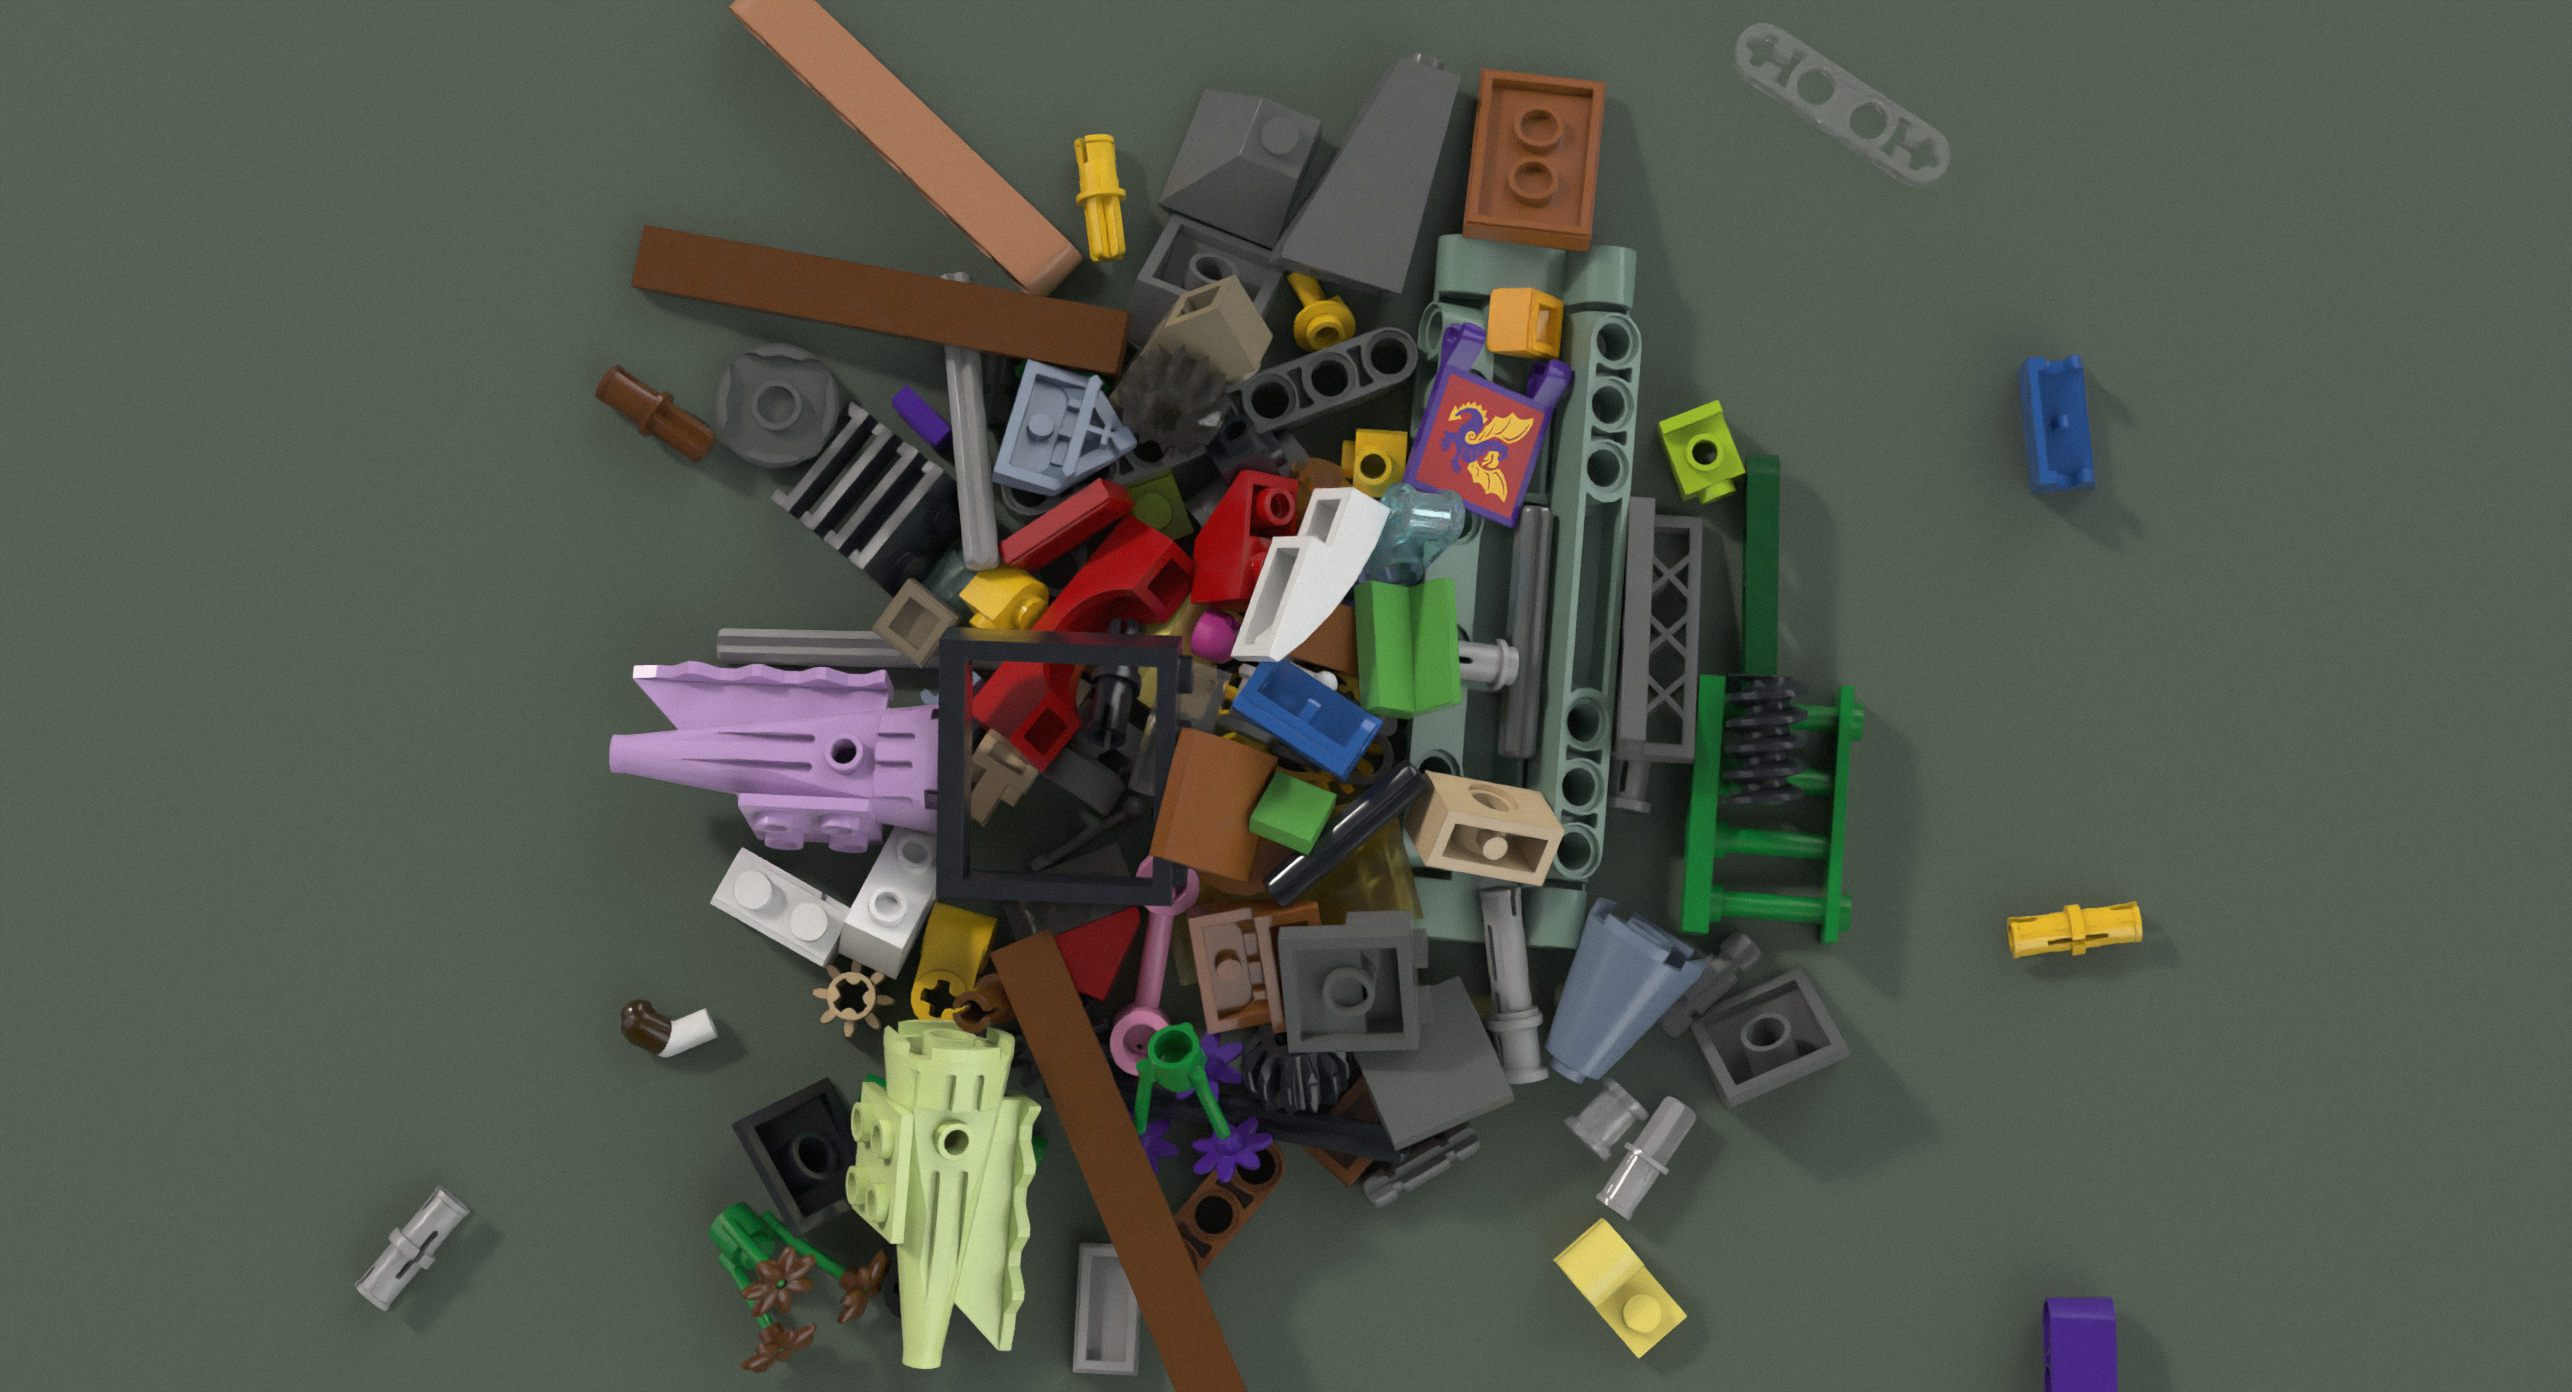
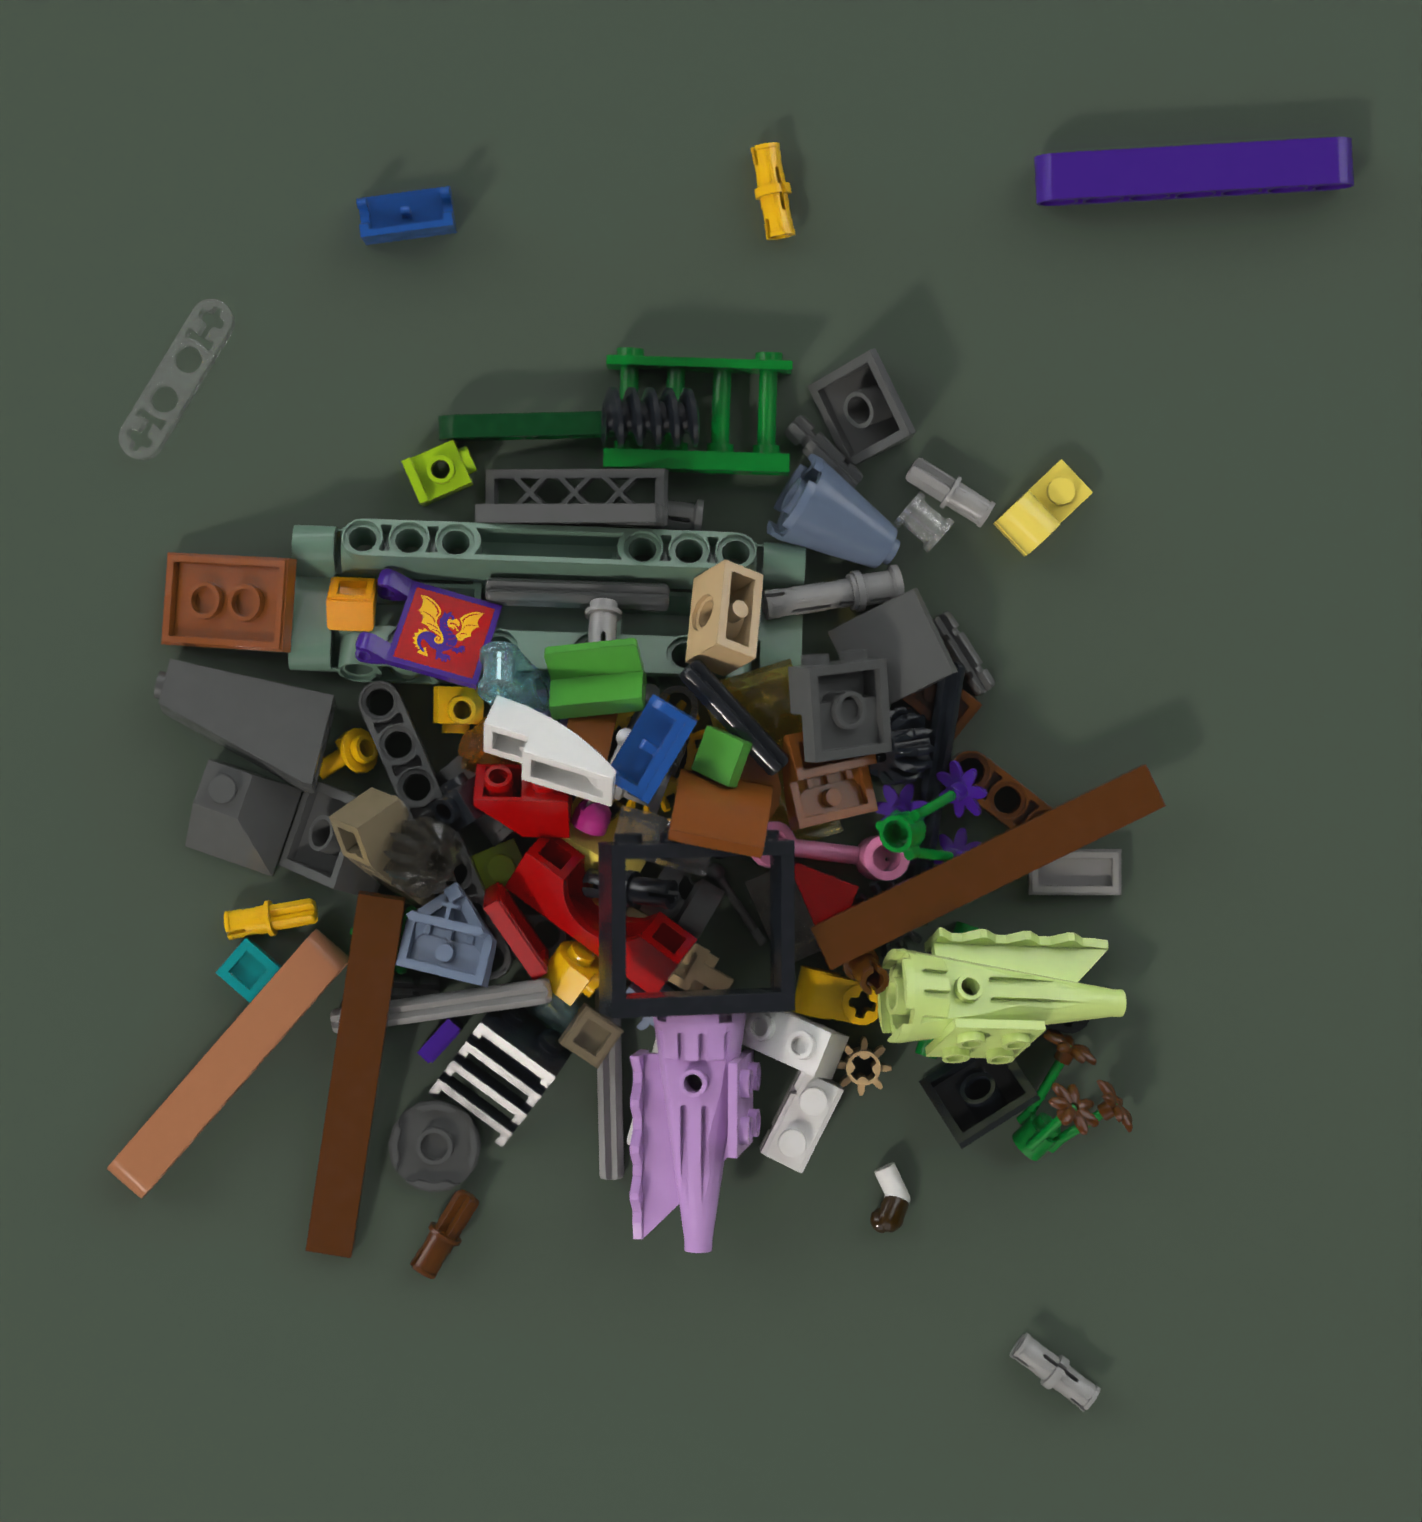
camera: 95 degrees left, 5 degrees up
none -> teal plate [215,937,282,1003]

